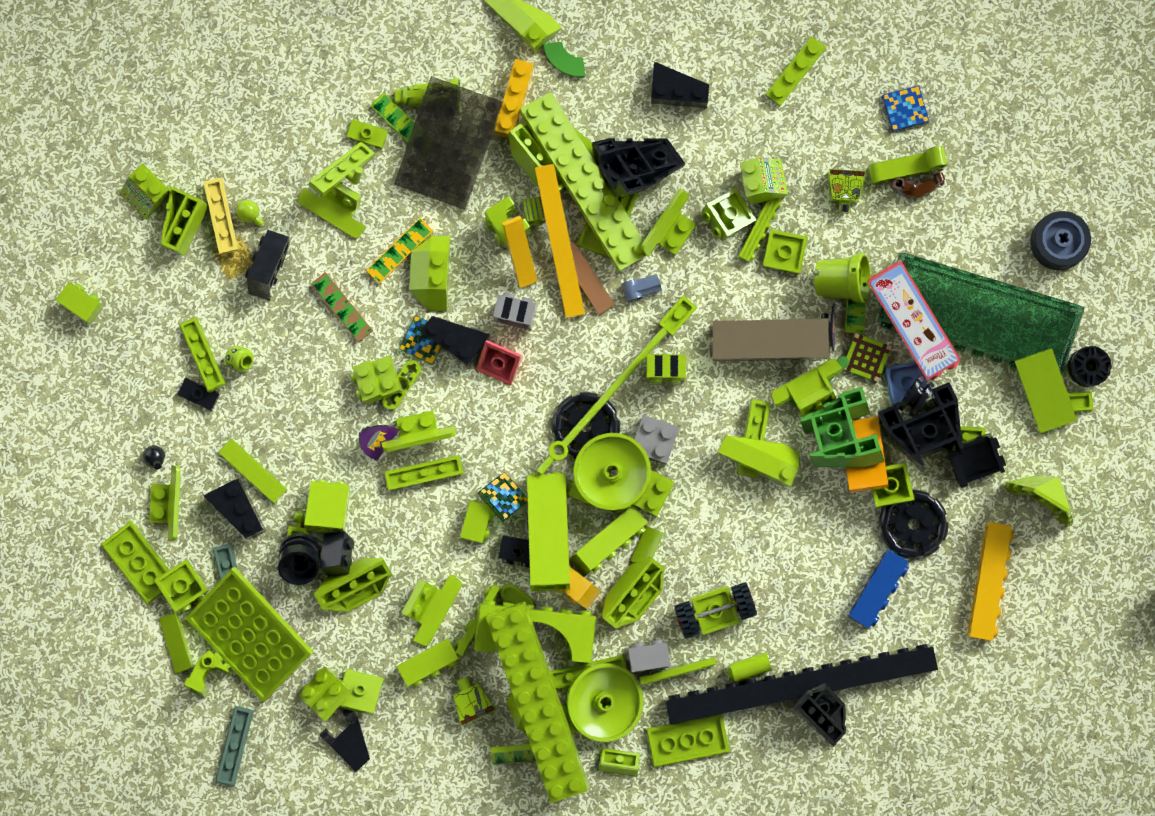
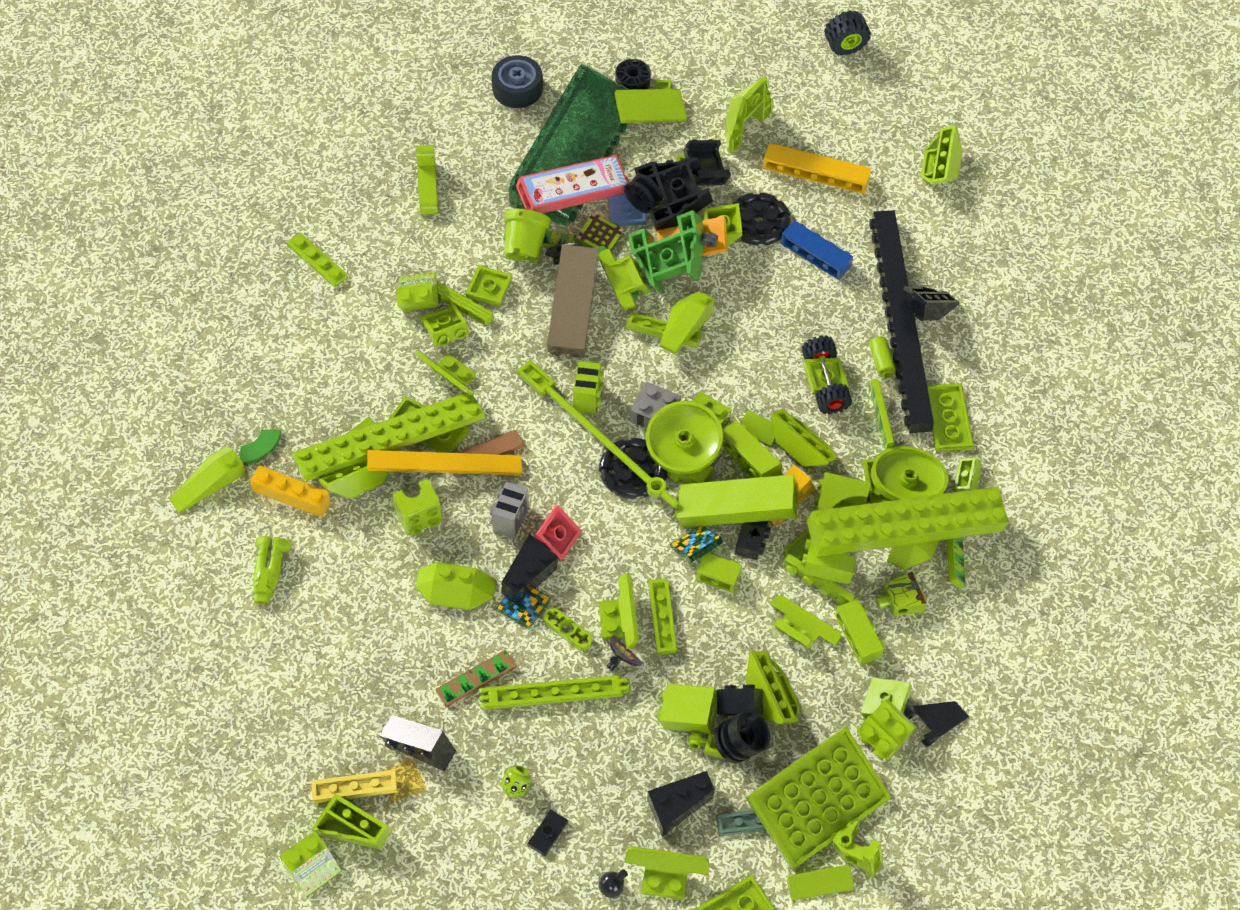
camera: 90 degrees left, 25 degrees down
lime plate [154,559,210,613] -> none
lime tile [179,317,226,393] -> none
sand green tile [215,705,254,786] -> none
lime tile [218,438,288,504] -> none
lime piece [236,200,265,228] -> none
lime plate [298,183,366,238] -> none
lime plate [309,142,375,197] -> none
lime plate [346,119,389,149] -> none
lime plate [351,355,402,405] -> none
tile [366,218,434,284] -> none
tile [370,92,437,158] -> none
clear smoke plate [394,76,503,210] -> none
yellow tile [502,216,538,288] -> none
lime brick [523,196,546,227] -> none
black wedge [592,138,685,196] -> none
sand blue piece [621,274,662,303] -> none
light grey brick [628,639,671,672] -> none
black wedge [651,61,709,108] -> none
torso [827,169,866,214] -> none
tile [882,85,929,132] -> none
reddish brown arm [893,172,945,198] -> none
none -> lime hinge [479,675,631,710]
none -> dark grey bush [701,232,718,247]
none -> lime wedge [920,125,963,185]

